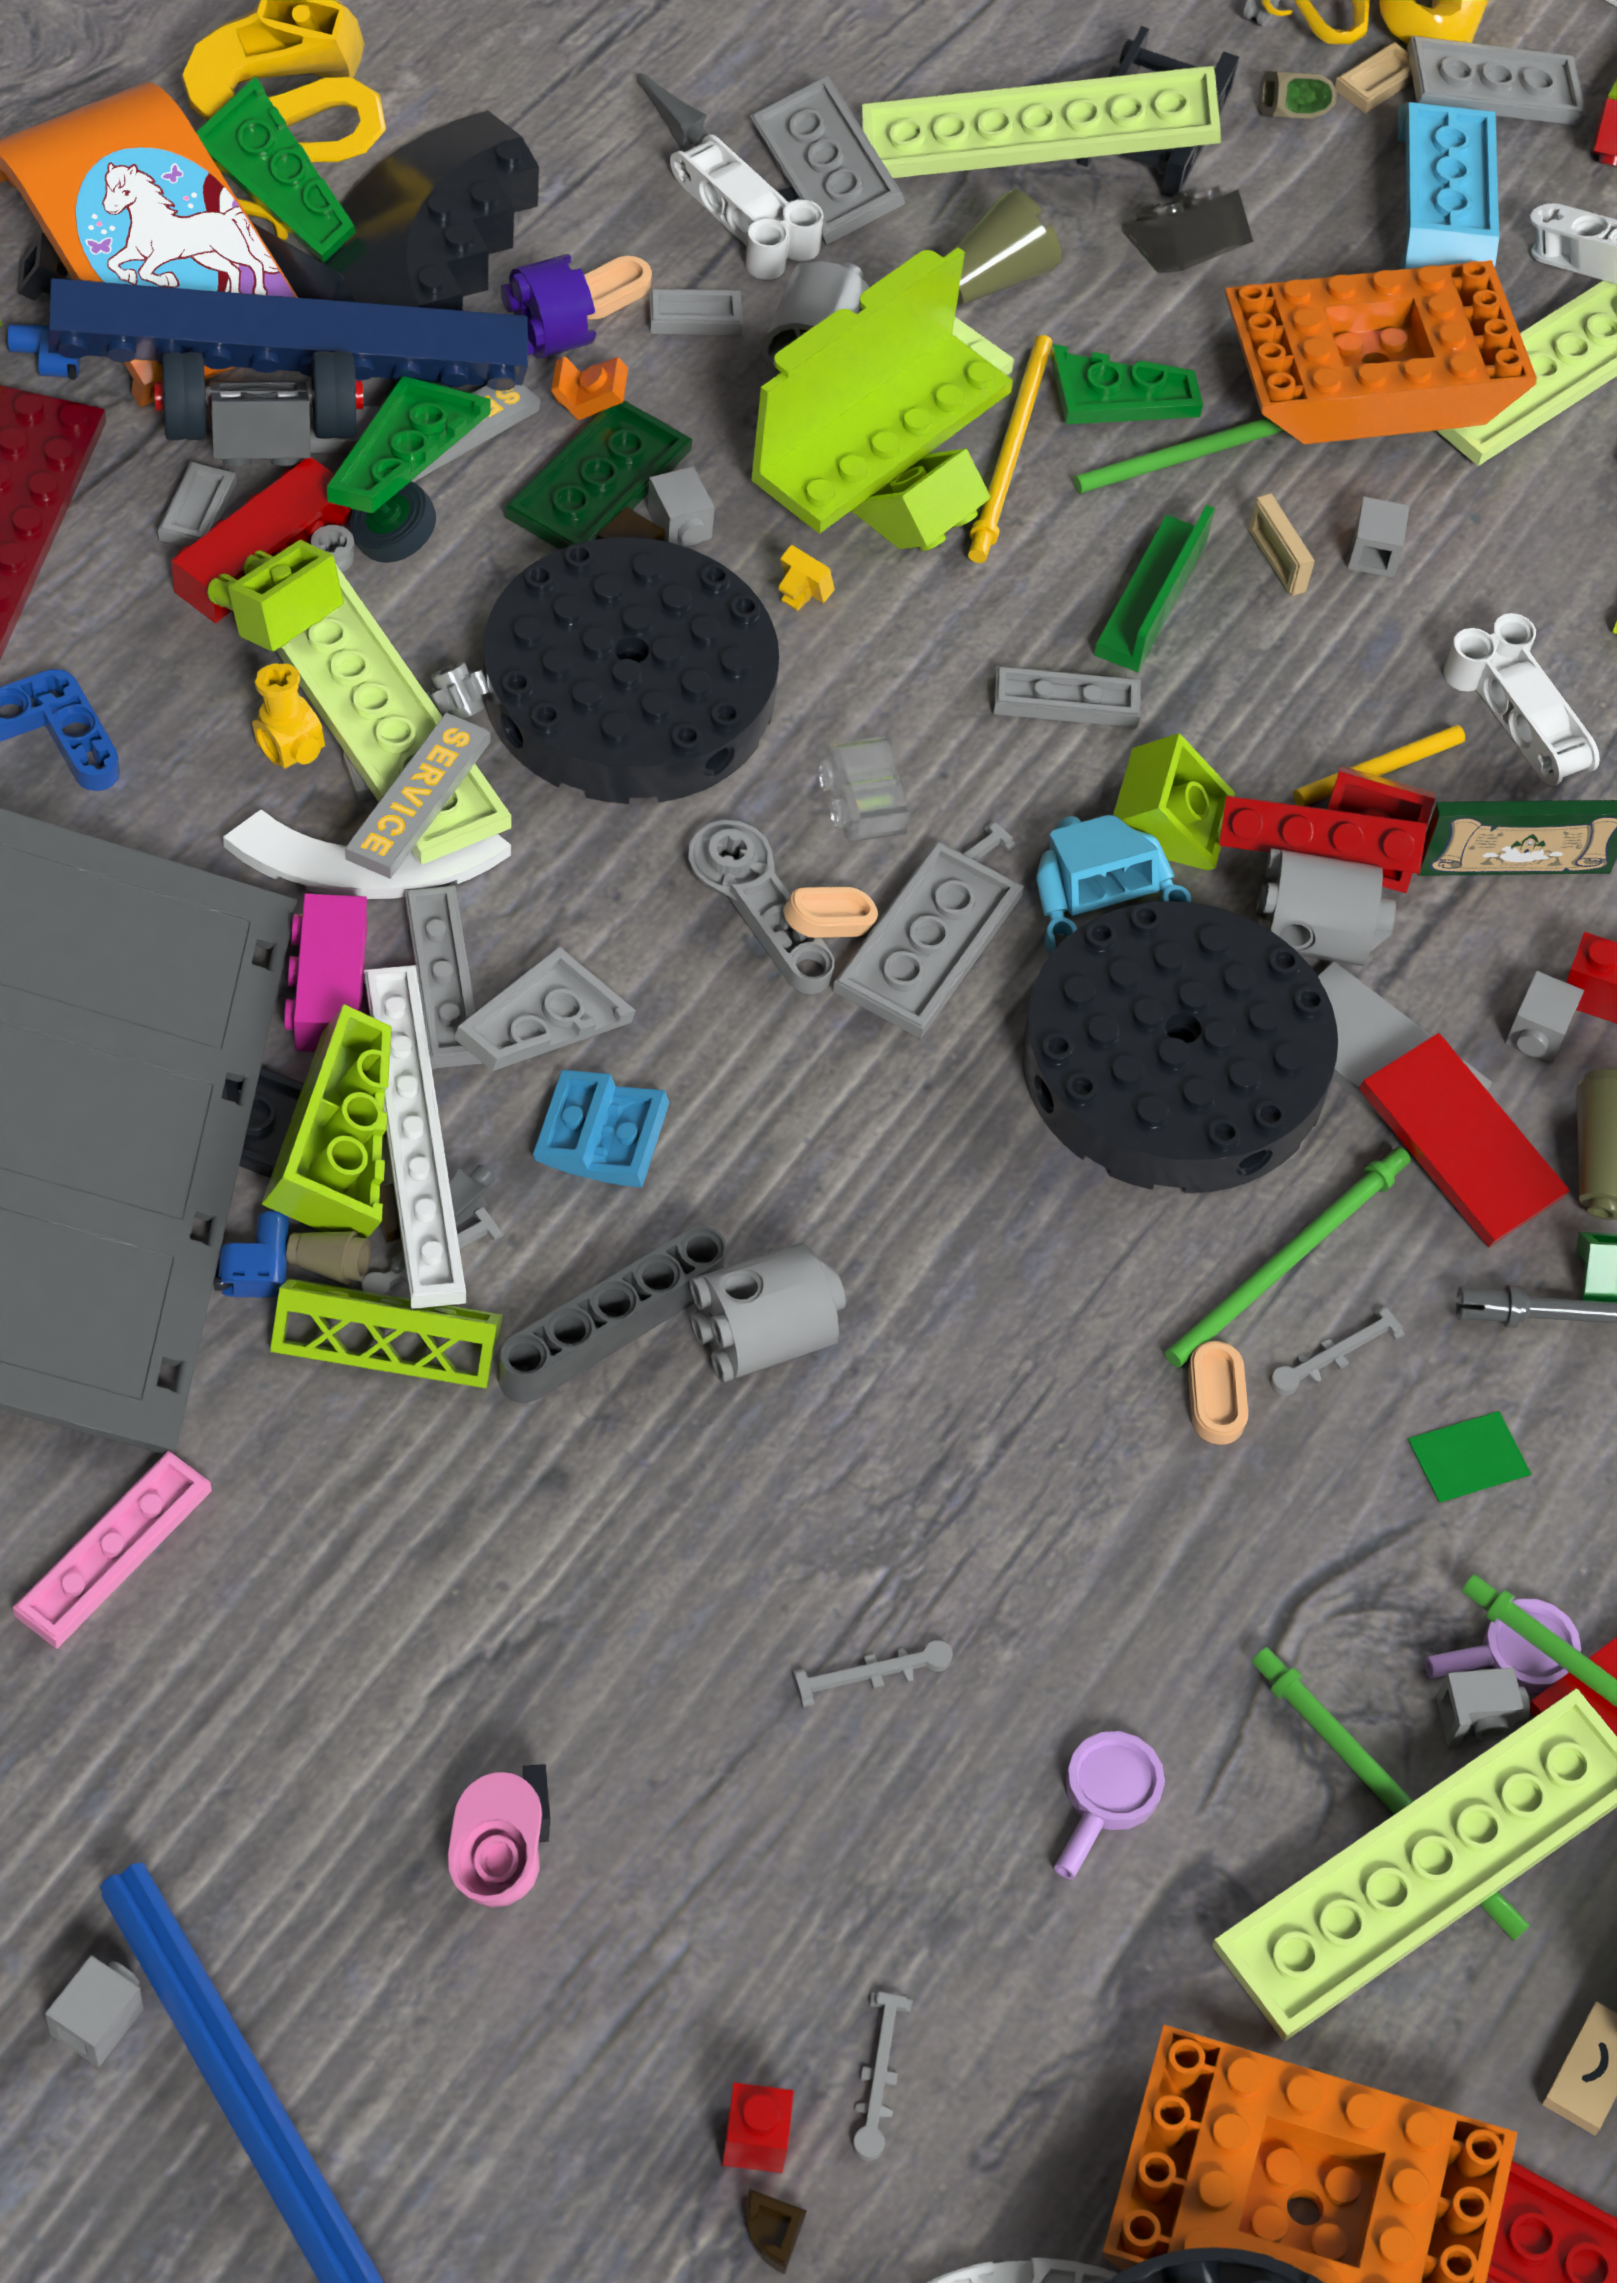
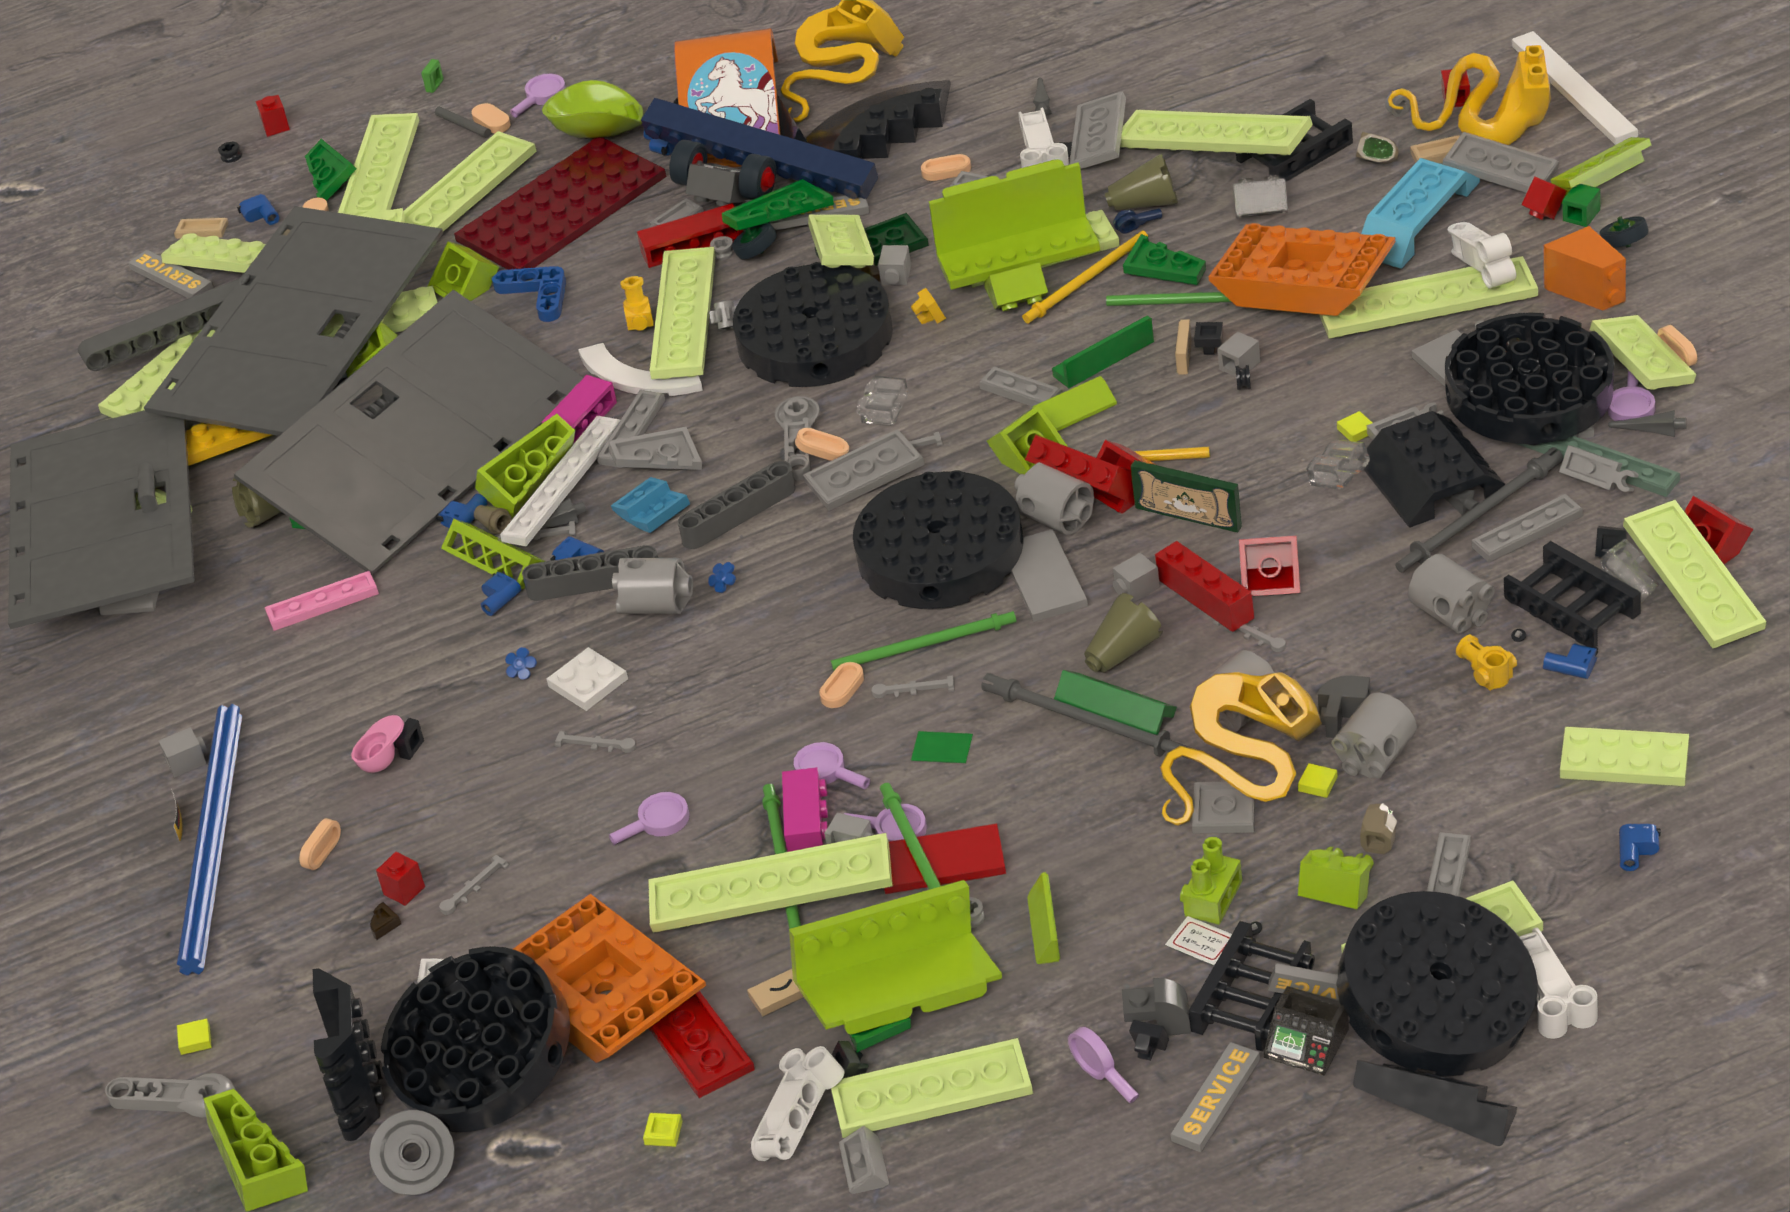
camera: 45 degrees right, 15 degrees down
green wing [196,76,355,263] -> none
lime brick [208,540,344,652] -> none
light grey tile [345,713,490,879] -> none
dark purple brick [500,254,596,359] -> none
orange bracket [551,356,629,421] -> none
medium azure torso [1036,815,1191,953] -> none
red tile [1358,1033,1570,1248] -> none
white piece [1443,613,1599,786] -> none
none -> sticker [171,789,183,841]
none -> light nougat tile [299,818,341,870]
none -> blue piece [481,572,521,616]
none -> blue plant [505,647,537,680]
none -> white plate [547,647,628,711]
none -> blue piece [550,537,604,561]
none -> dark grey beam [678,461,795,549]
none -> blue plant [708,562,736,593]
none -> dark pink brick [782,767,828,852]
none -> lavender piece [794,742,870,789]
none -> yellowish green plate [808,214,874,268]
none -> lime slope [1032,376,1117,431]
none -> dark blue plate [1113,208,1162,234]
none -> black tile [1194,322,1224,355]
none -> black bush [1235,365,1251,390]

